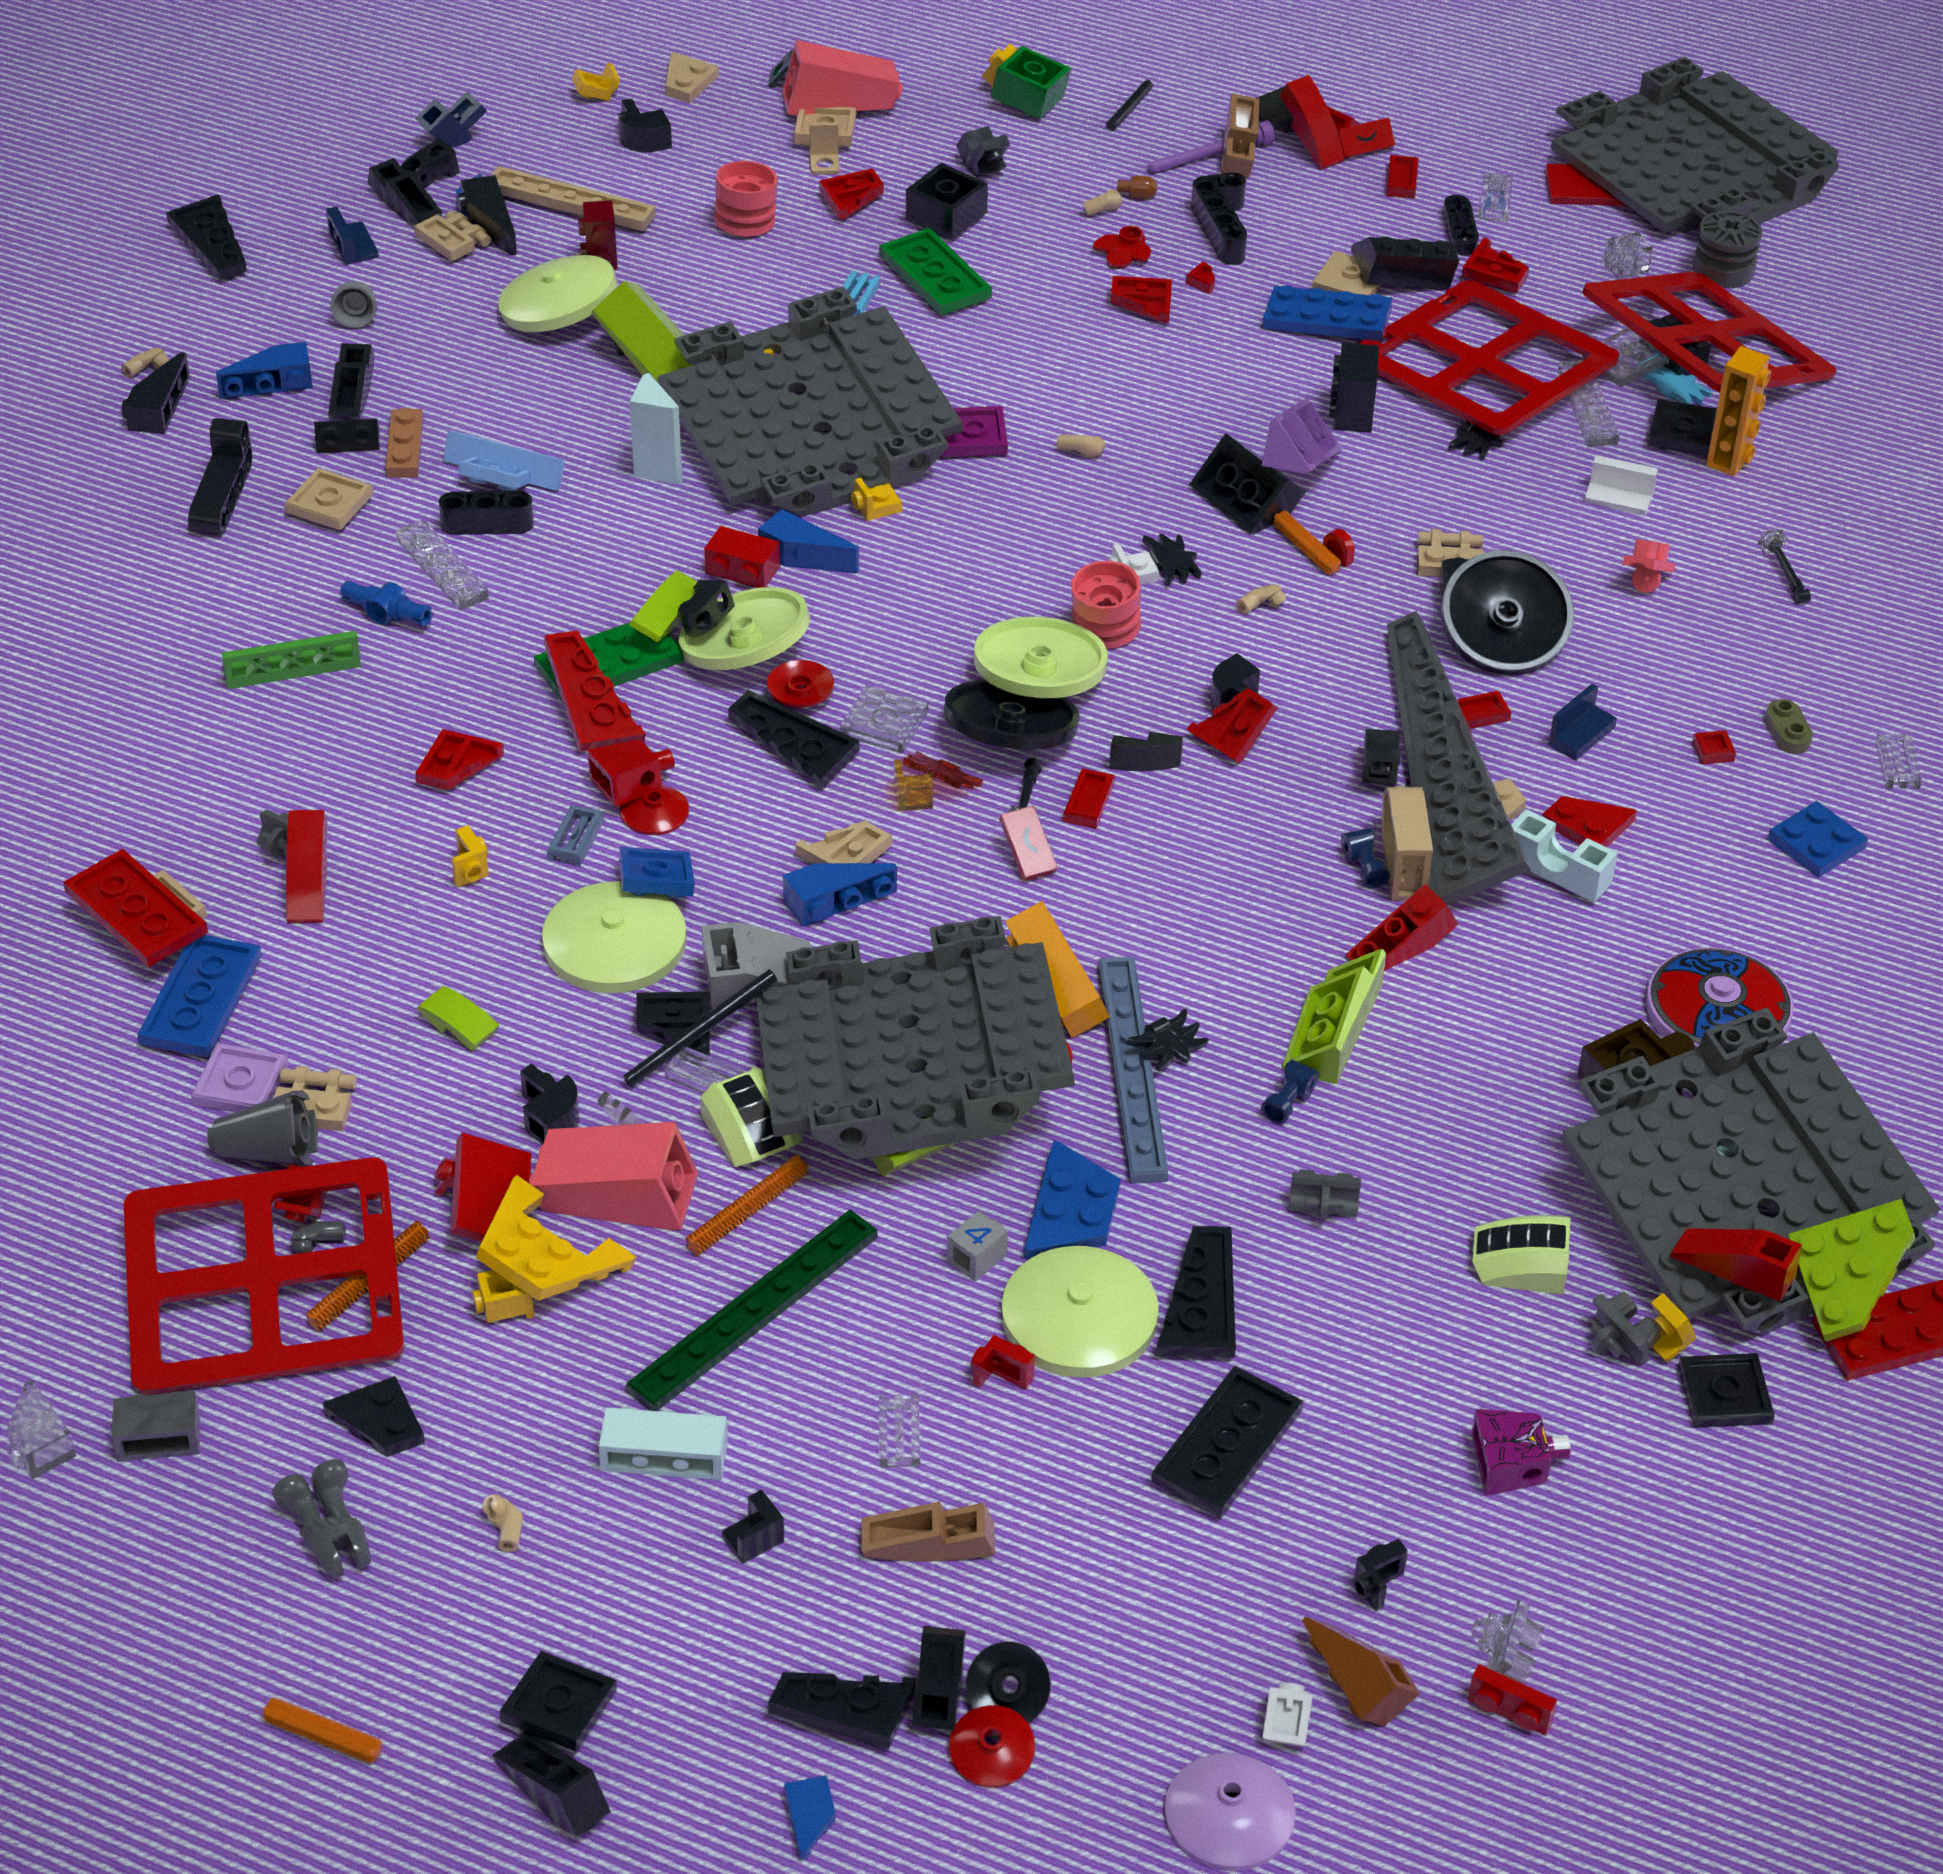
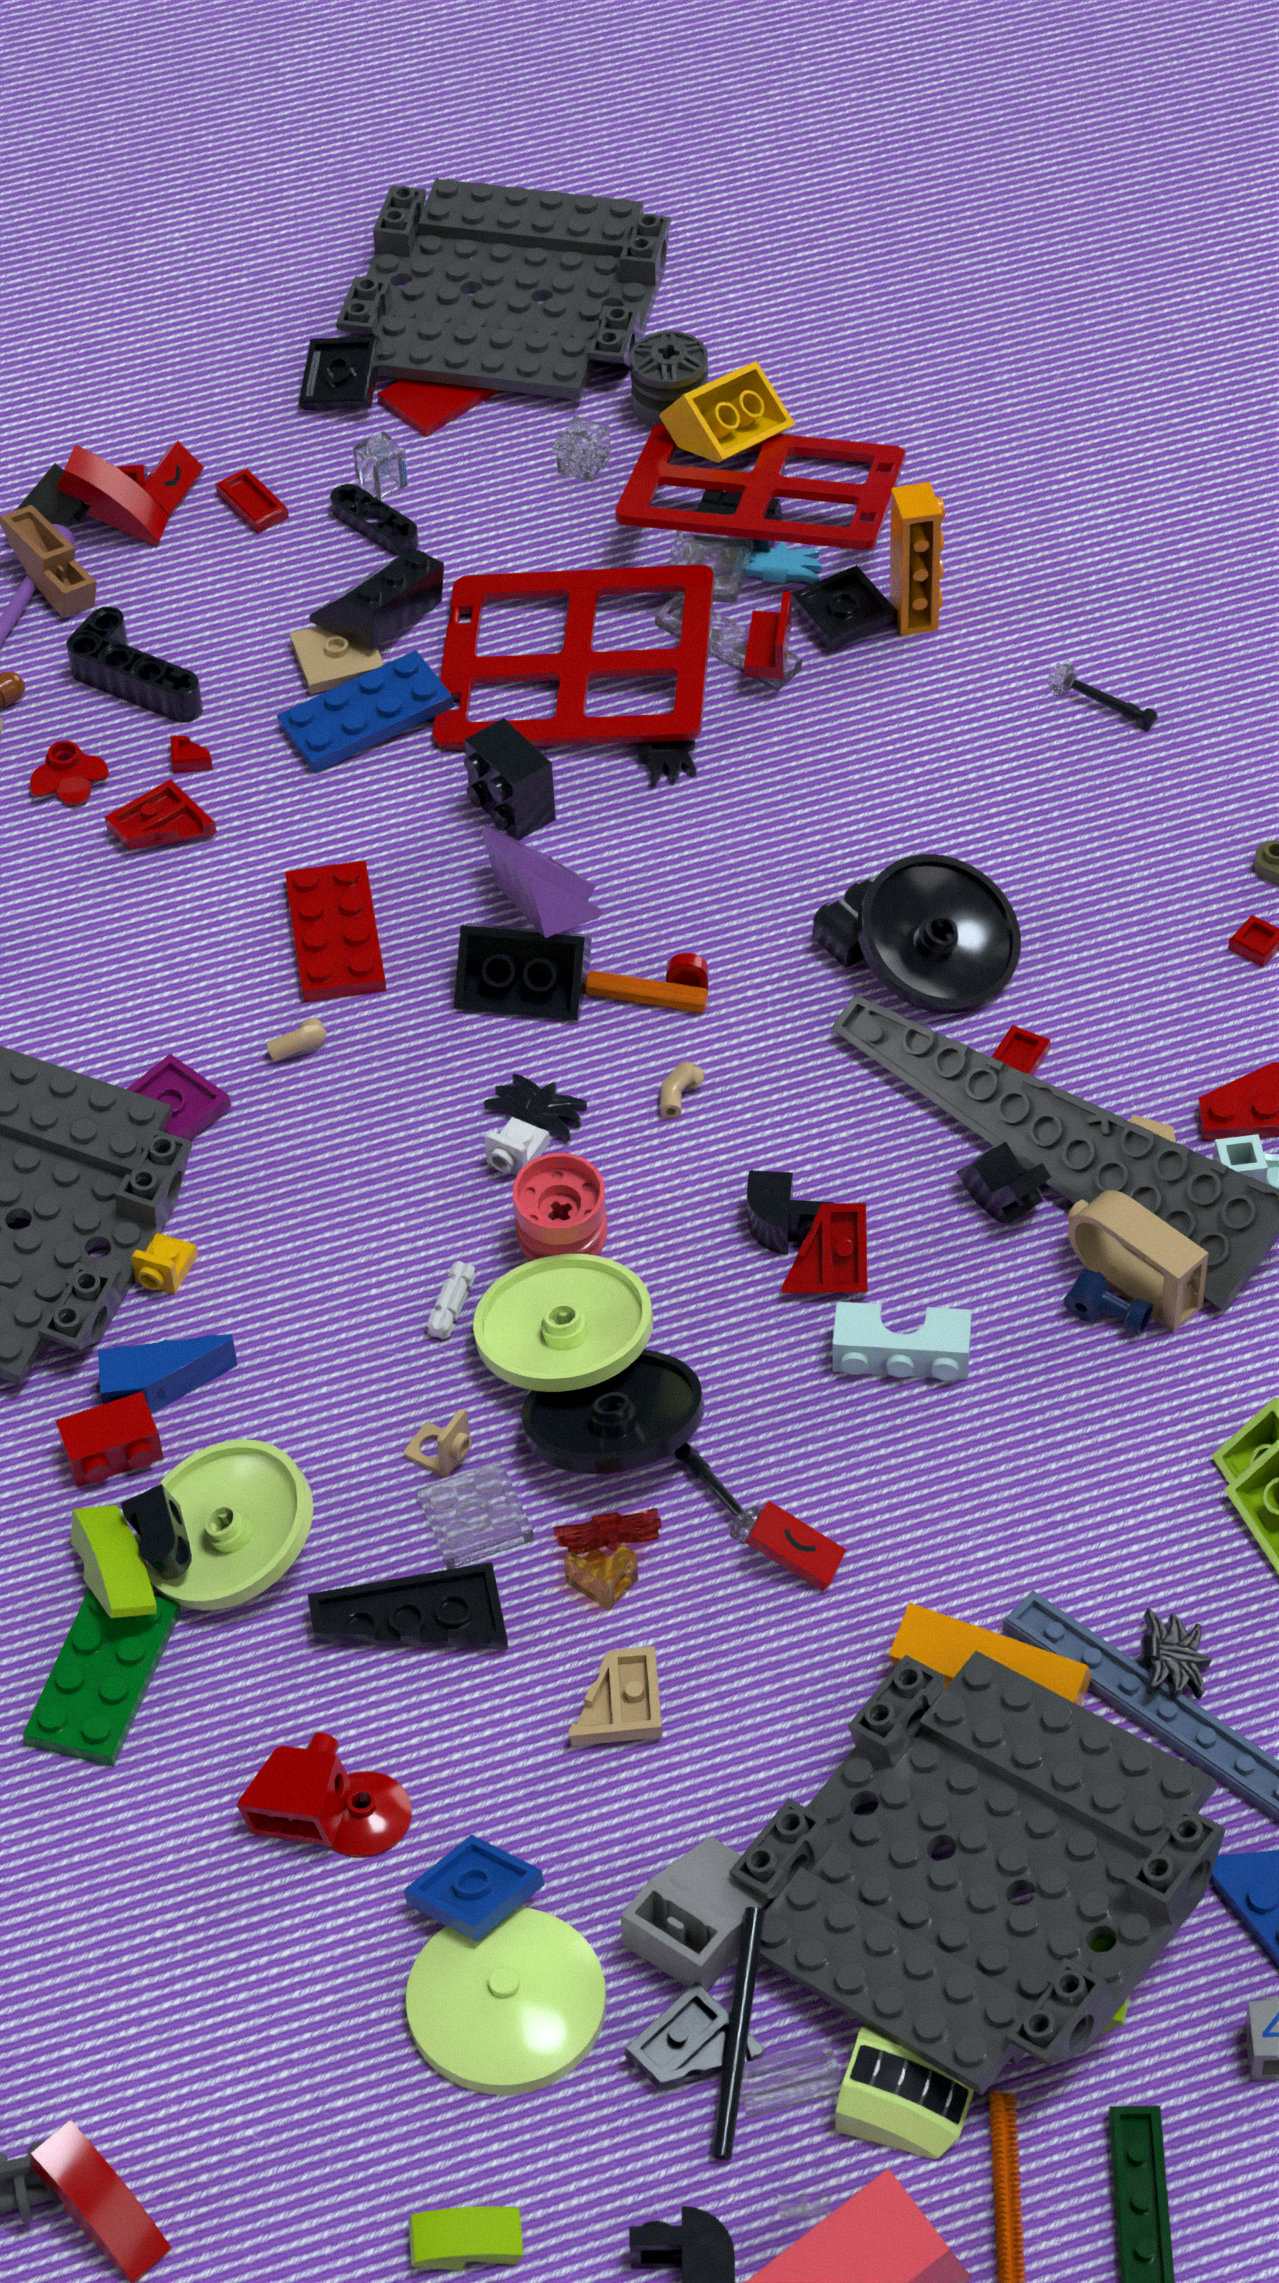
camera: 40 degrees left, 5 degrees up
red wing [415,729,504,790] -> none
yellow bracket [451,825,489,887] -> none
red wing [544,630,646,752] -> none
sand blue tile [547,805,604,867] -> none
red dish [767,660,834,708] -> none
blue slope [783,863,897,927] -> none
red tile [1063,768,1115,829] -> none
pearl dark grey slope [1109,731,1183,771] -> none
red slope [1345,884,1459,971] -> none
tan plate [1417,529,1483,577] -> none
red wing [1462,237,1529,293] -> none
dark blue panel [1549,683,1617,761] -> none
white panel [1584,455,1658,515] -> none
coral hips [1623,539,1675,593] -> none
none -> red plate [285,860,387,1003]
none -> black tile [298,336,383,410]
none -> tan bracket [404,1409,472,1478]
none -> white axle [427,1261,476,1339]
none -> yellow slope [659,360,795,463]
none -> red panel [744,591,792,679]
none -> light aqua arch [833,1302,972,1381]

